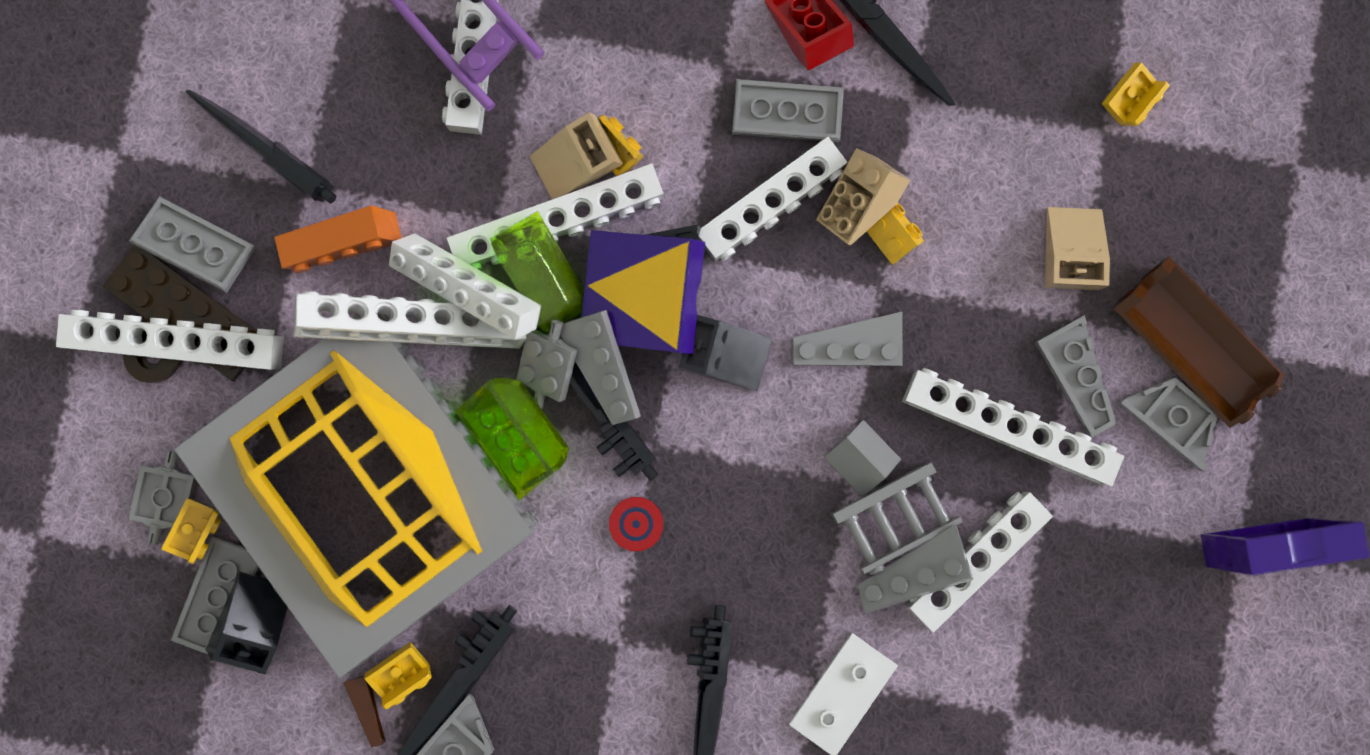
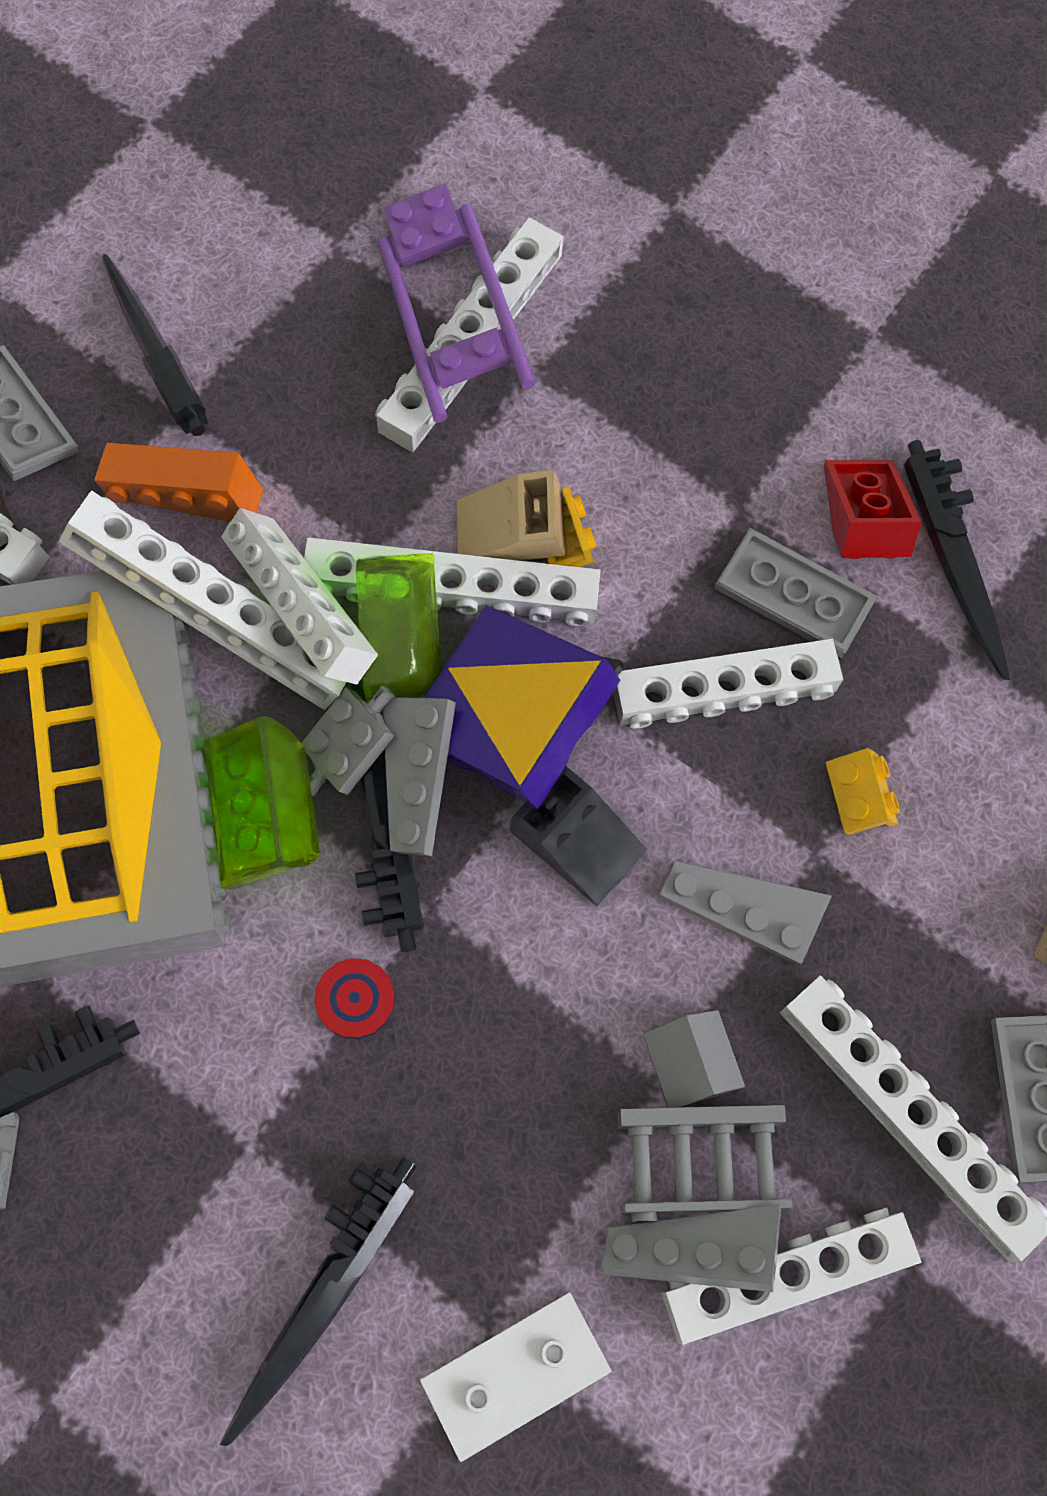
camera: 15 degrees right, 15 degrees down
tan slope [816,148,910,245] -> none

